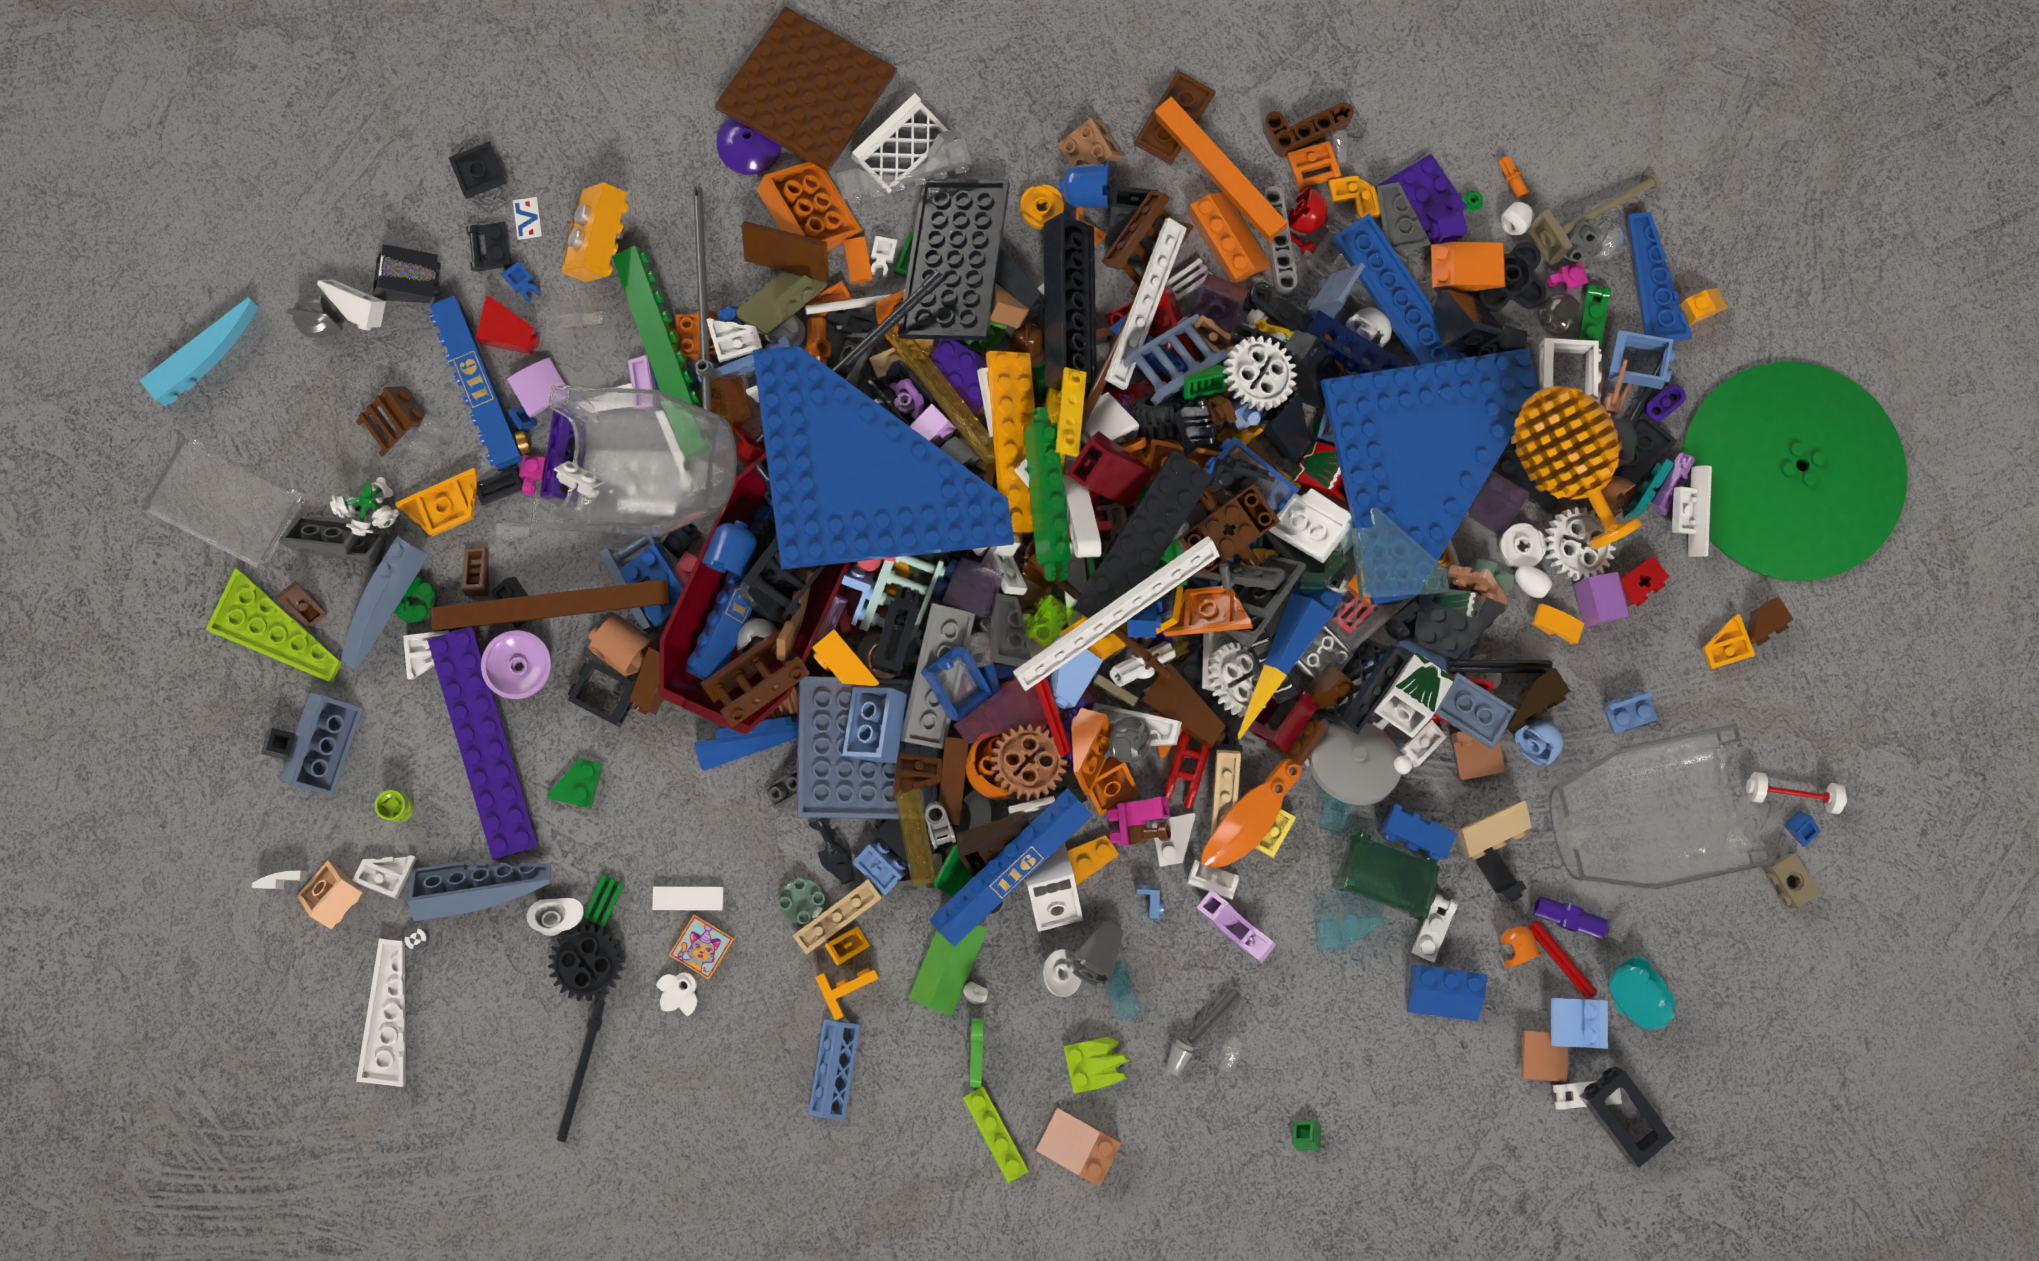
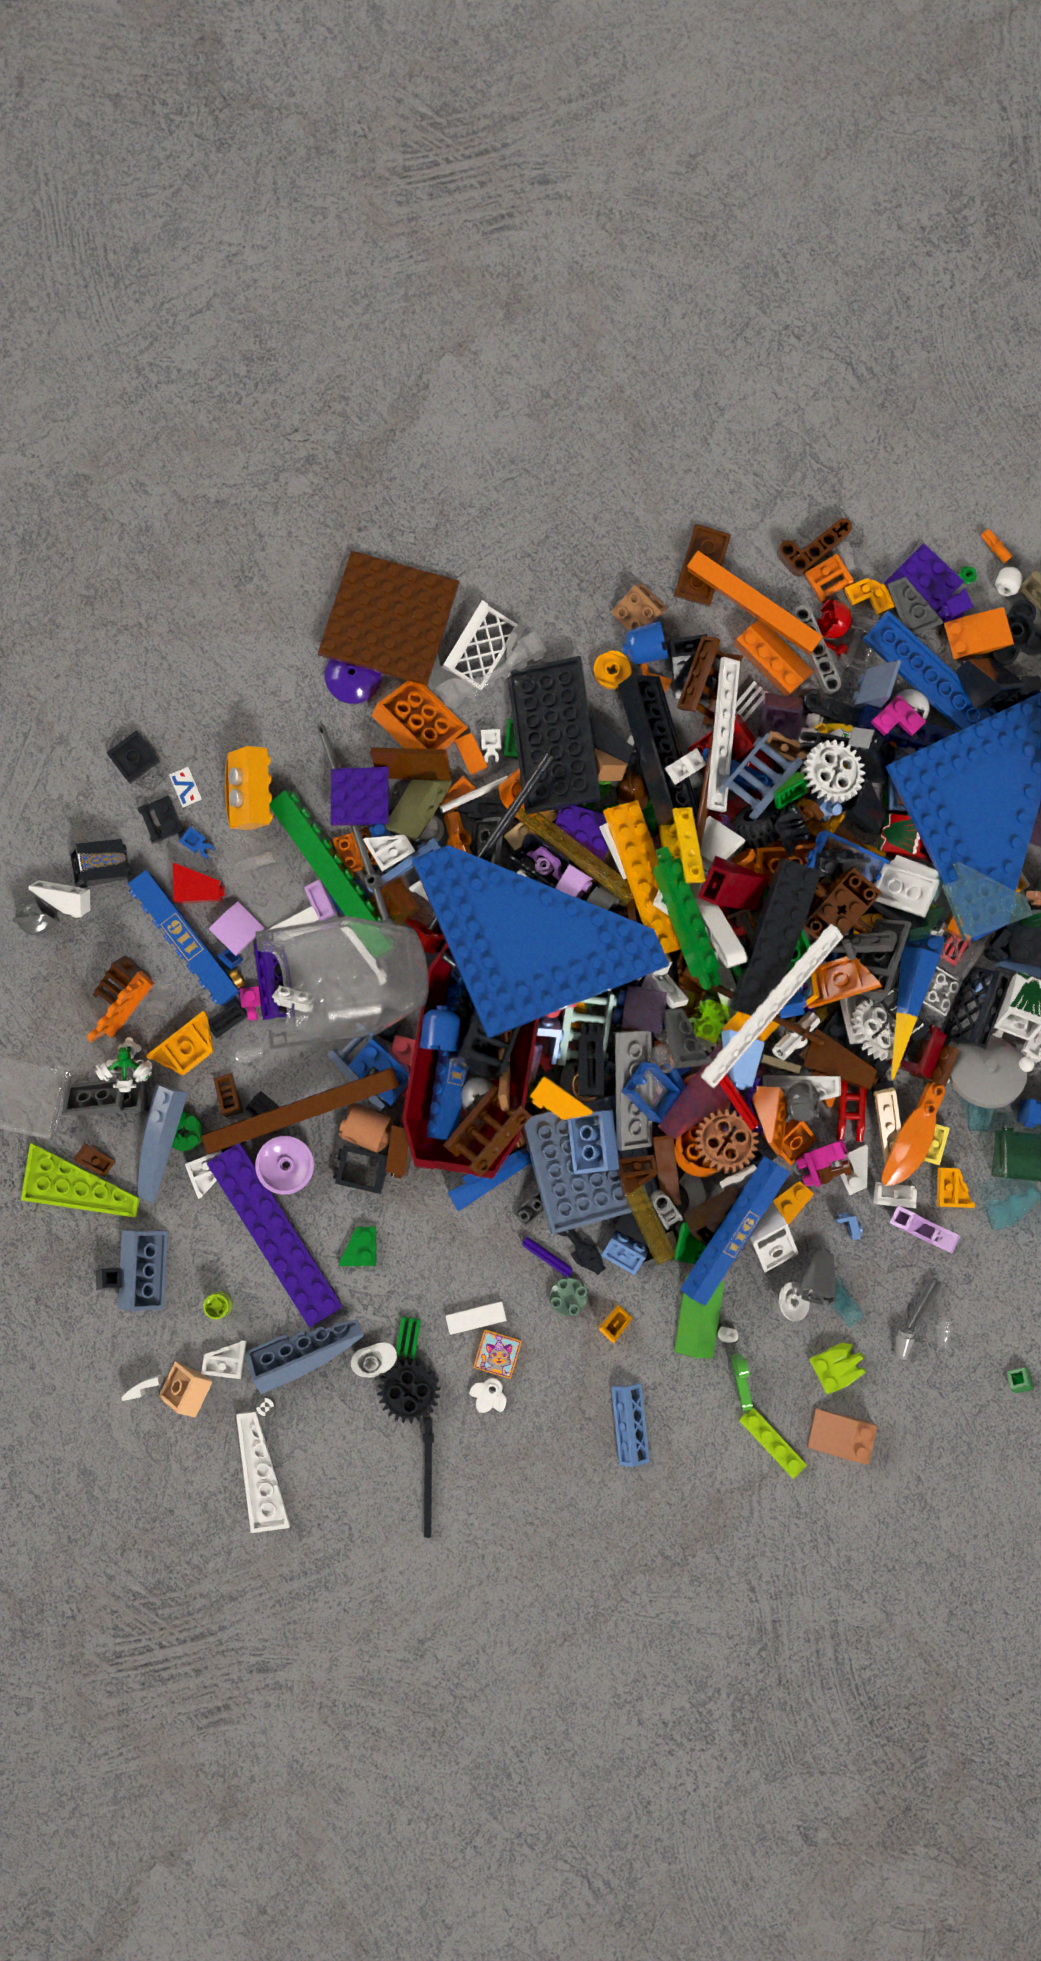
camera: 10 degrees left, 5 degrees up
tan gear [793,879,882,955] -> none
light orange bracket [815,967,880,1020] -> none
reddish brown slope [1304,663,1357,710] -> none
none -> orange fence [86,971,155,1043]
none -> dark purple plate [331,767,389,826]
none -> dark purple axle [522,1237,573,1277]
none -> white slope [665,748,706,784]
none -> dark pink plate [871,695,926,736]
none -> light orange wing [937,1168,975,1208]

